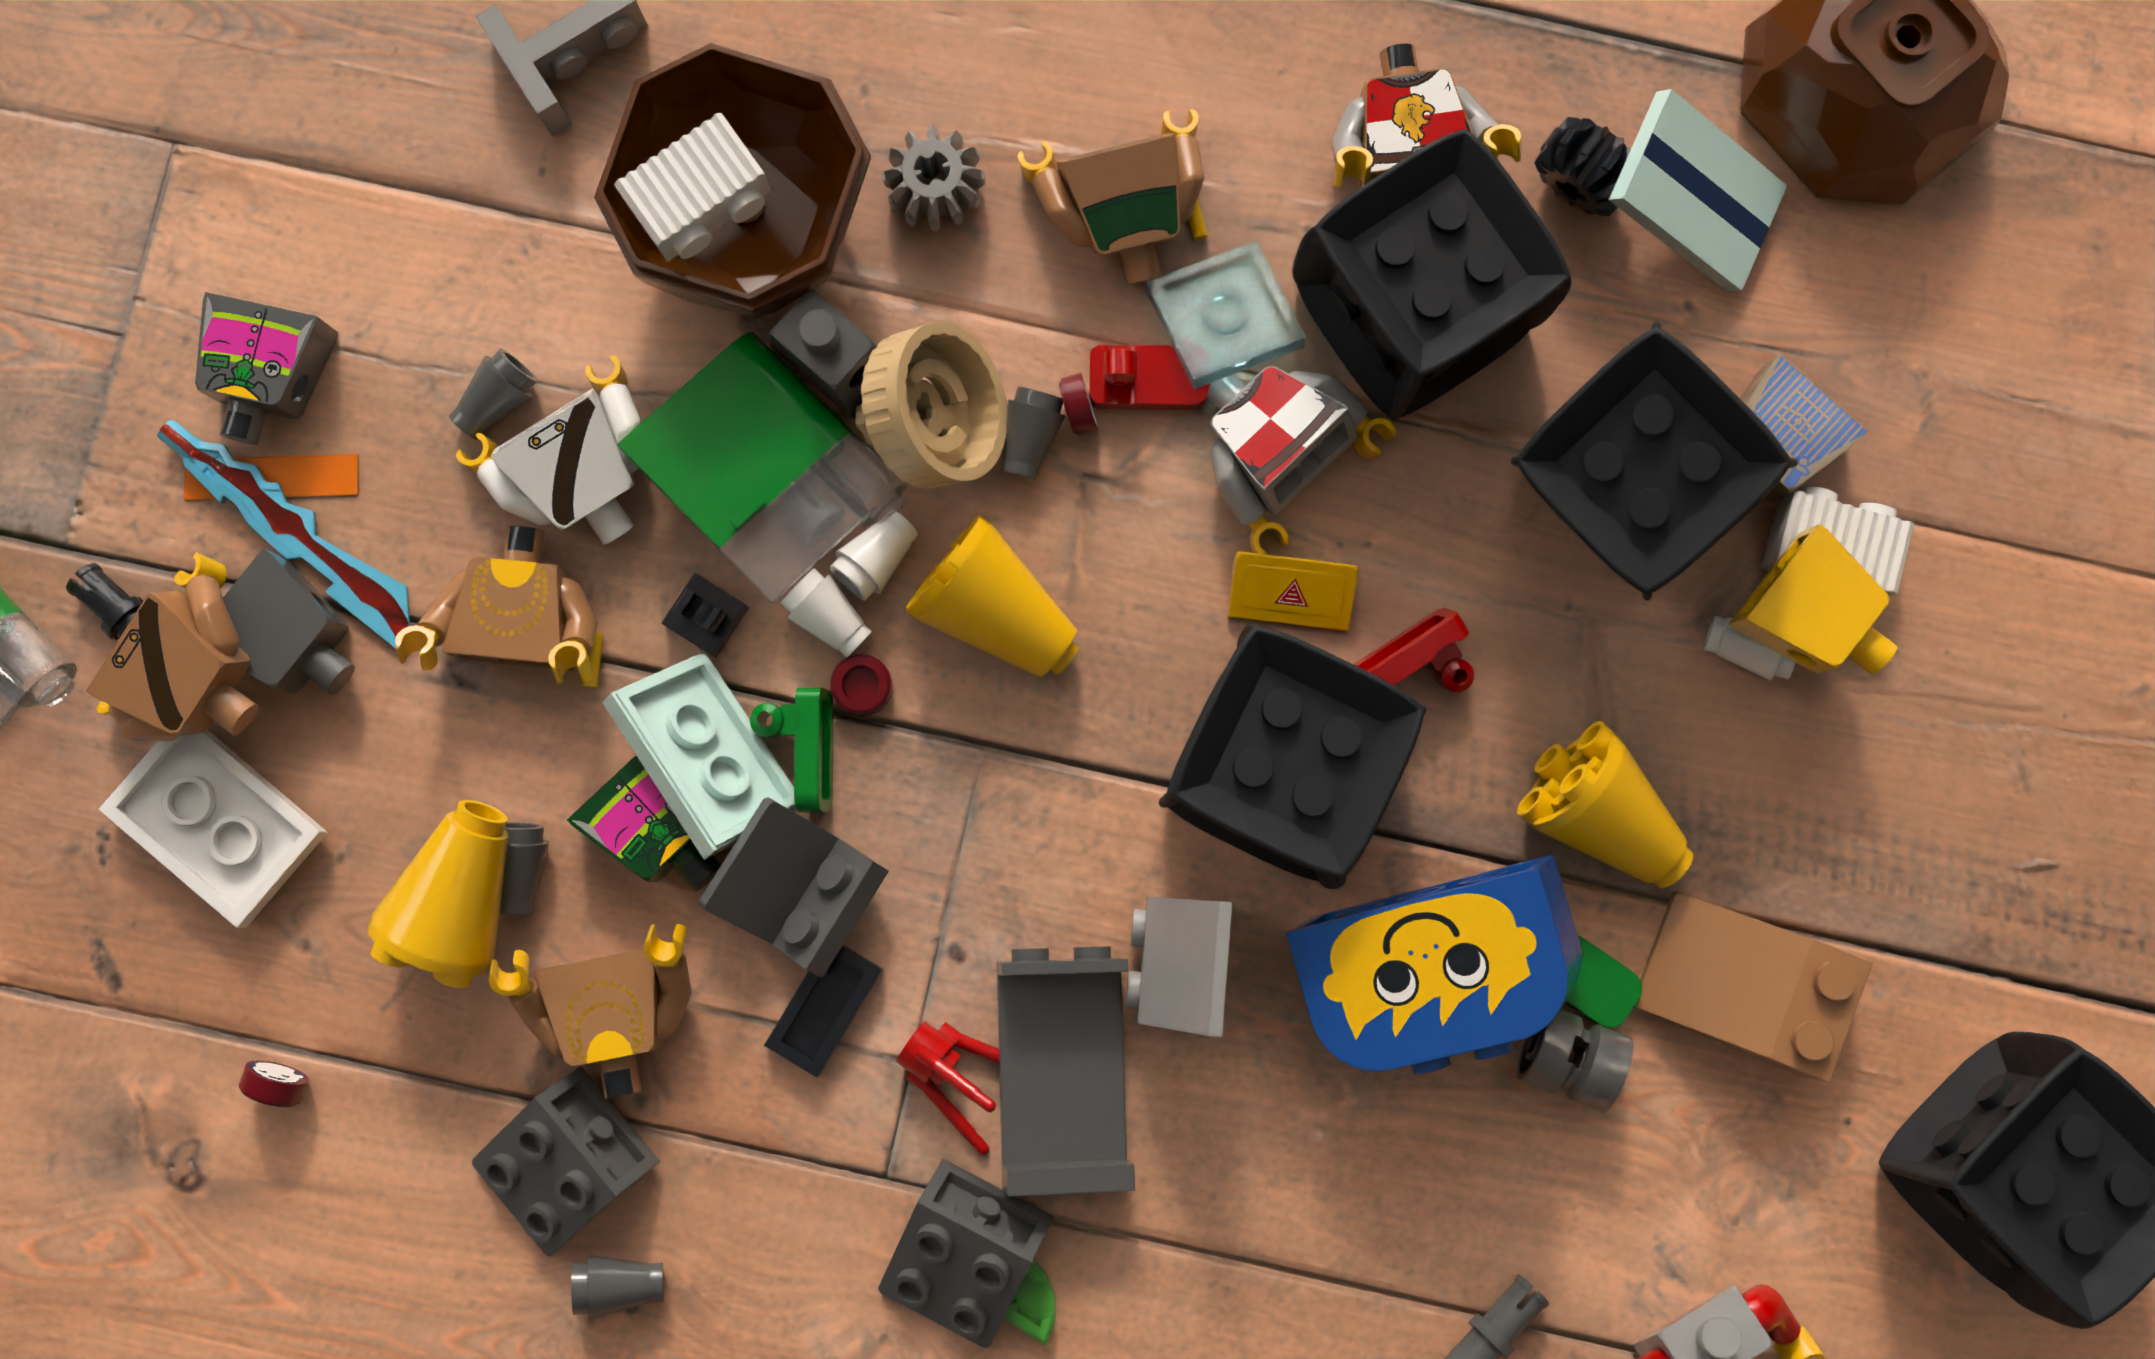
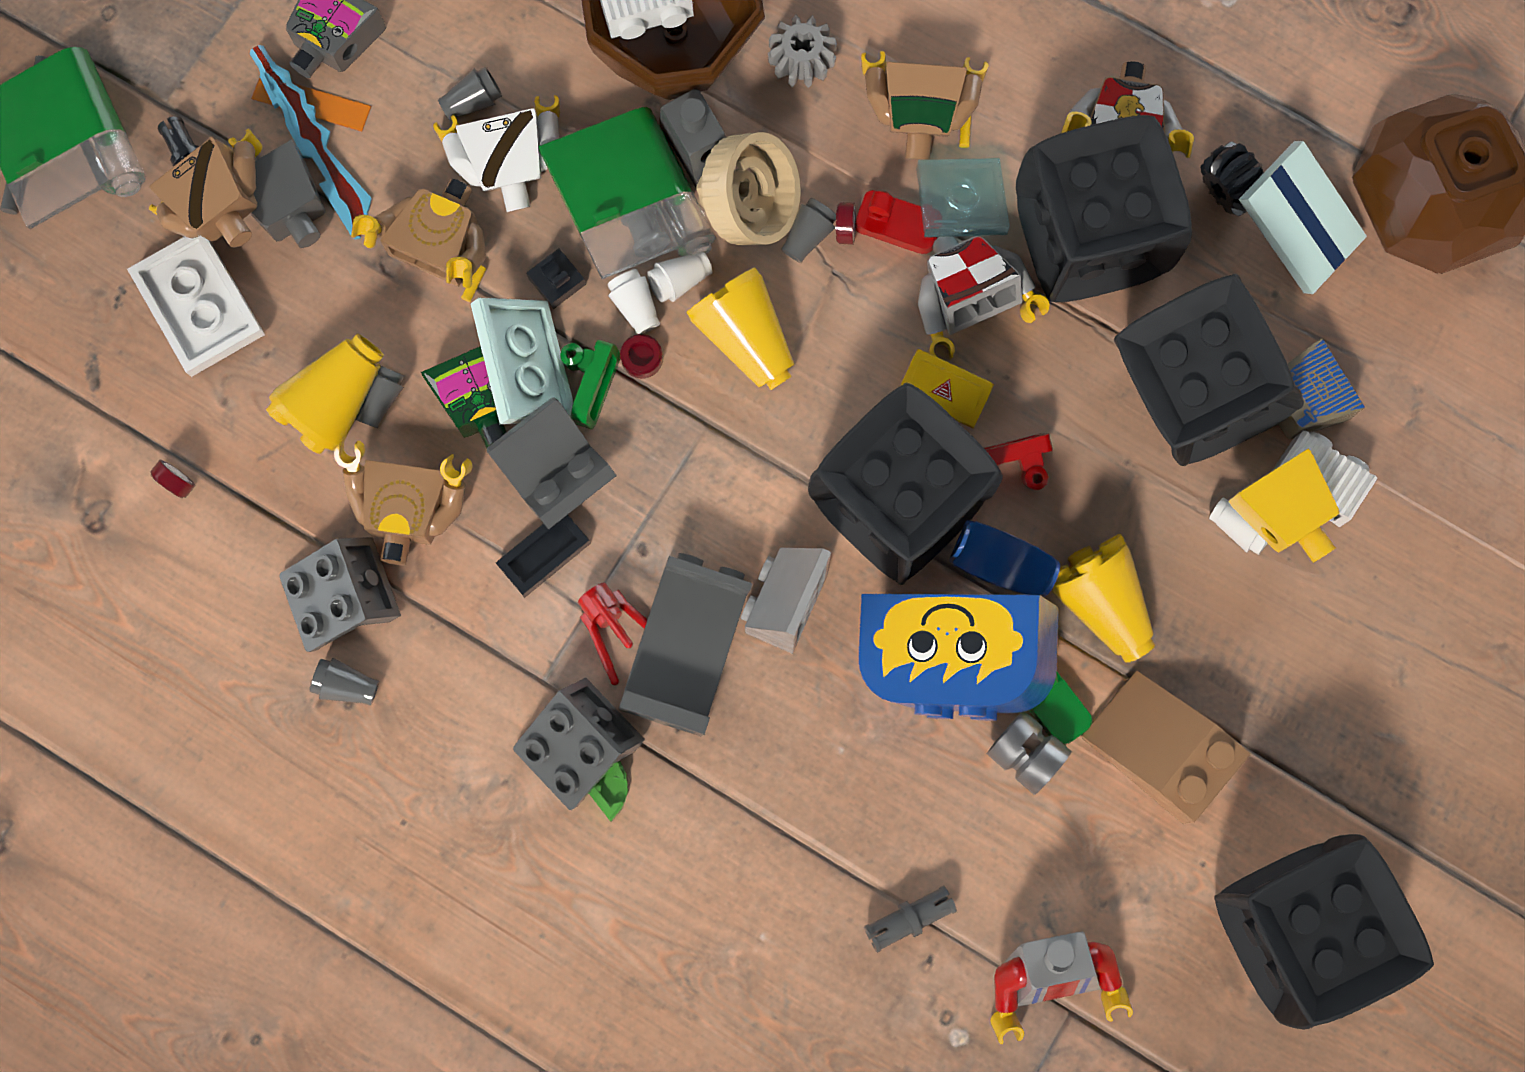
camera: 20 degrees right, 5 degrees down
none -> blue piece [949,520,1060,597]

